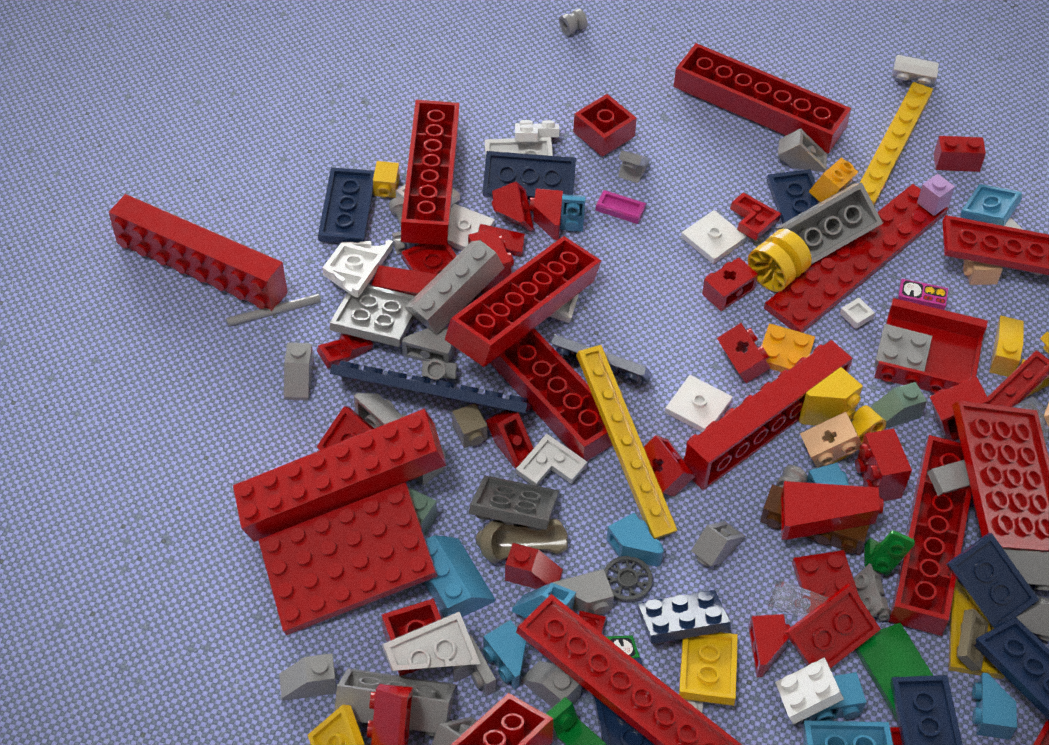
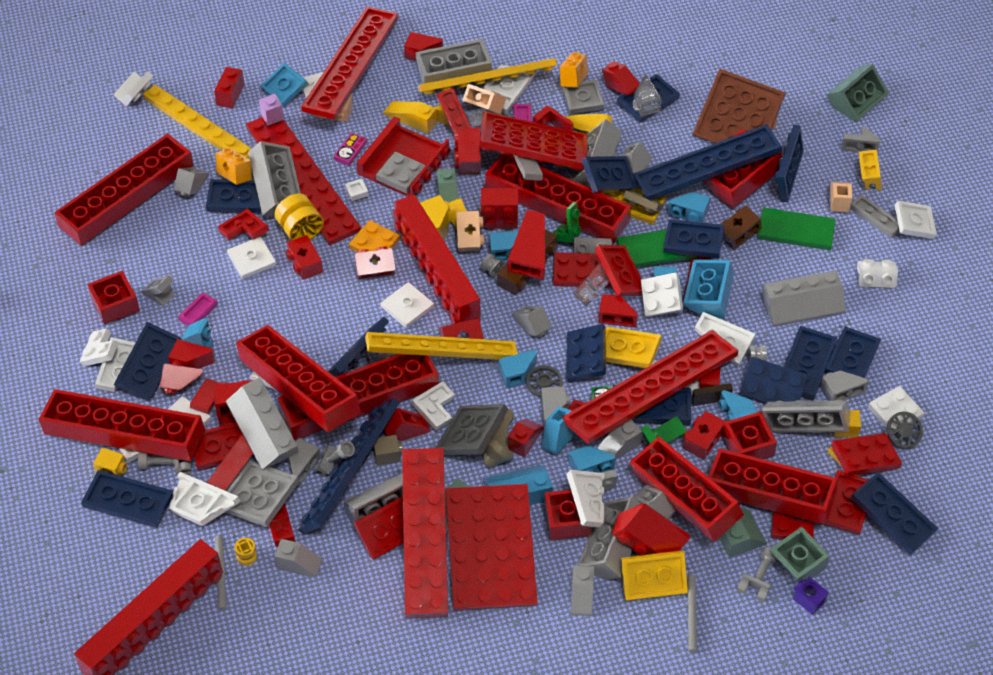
camera: 75 degrees left, 0 degrees up
none -> yellow wheel [234,538,257,566]

